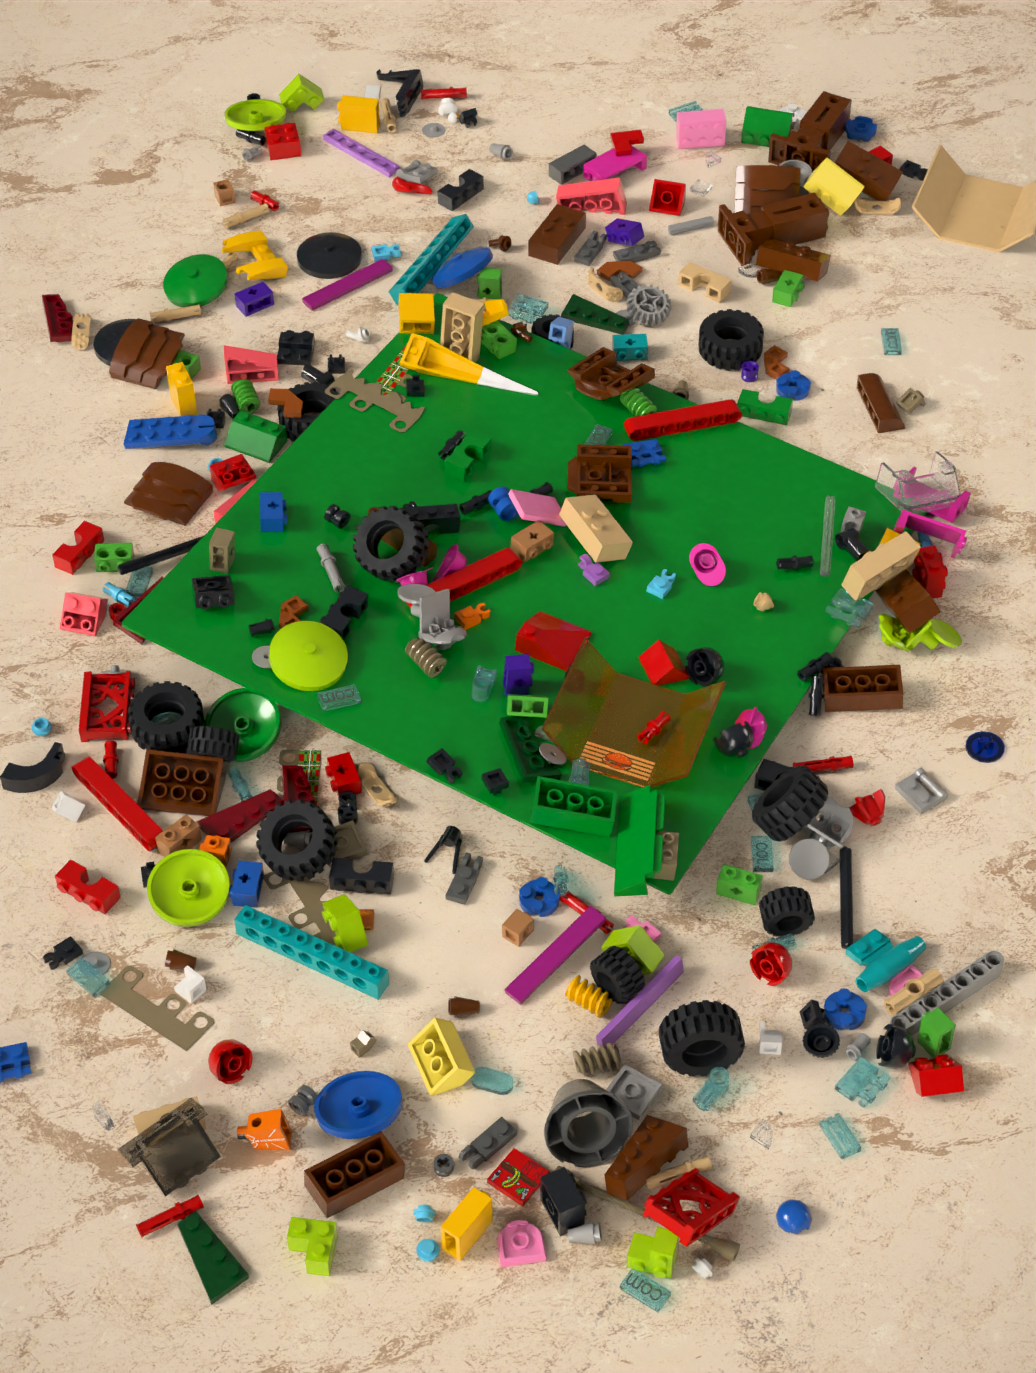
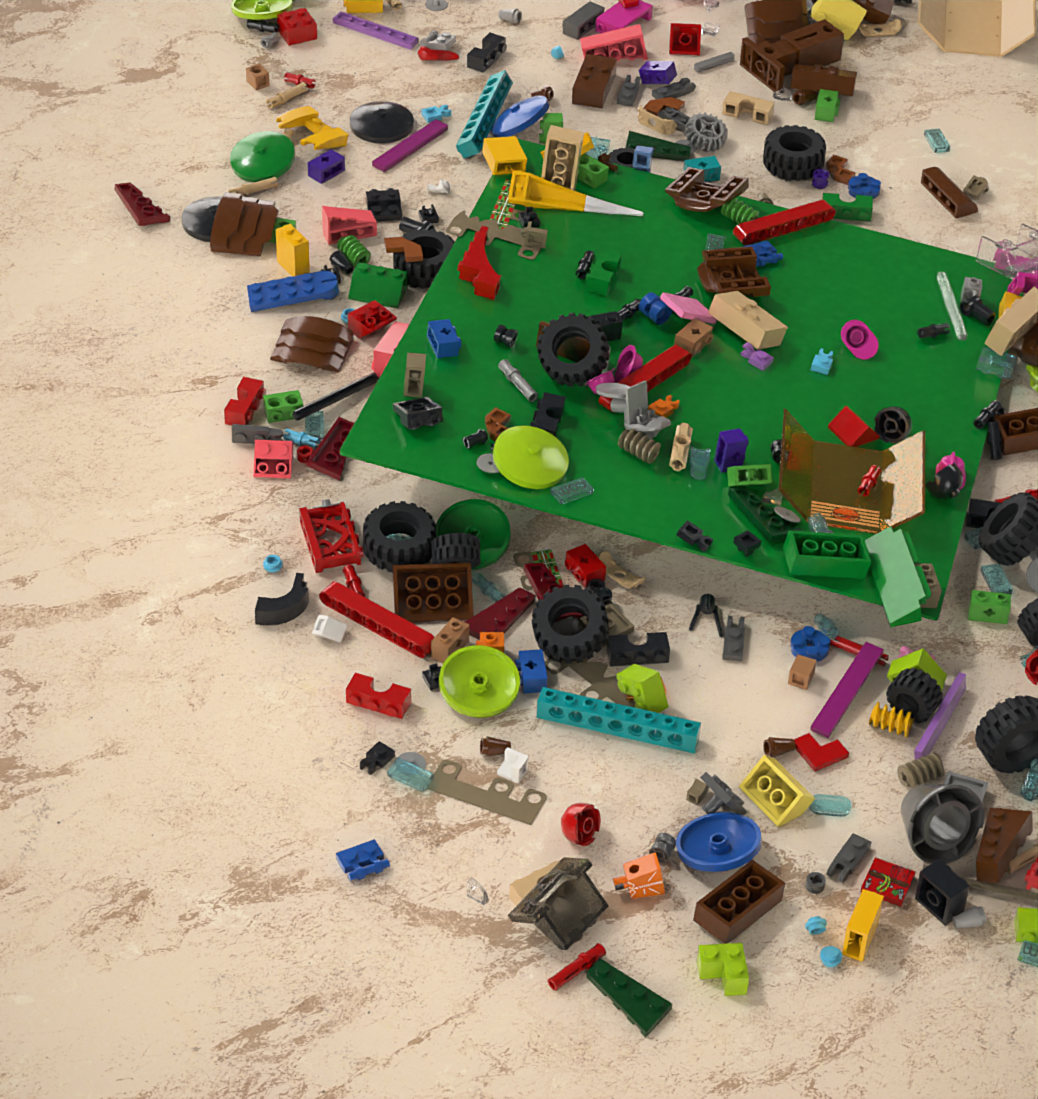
camera: 15 degrees left, 5 degrees down
tan piece [71,313,91,350] -> none
bright pink tile [497,1220,546,1267] -> none
red slope [515,611,592,671] -> none
tan plate [754,592,774,611] -> none
none -> dark grey hinge [232,424,283,444]
none -> red arch [458,226,501,300]
none -> dark tan bracket [522,221,548,248]
none -> tan piece [669,423,693,471]
none -> dark grey plate [700,772,747,815]
none -> red tile [794,733,849,772]

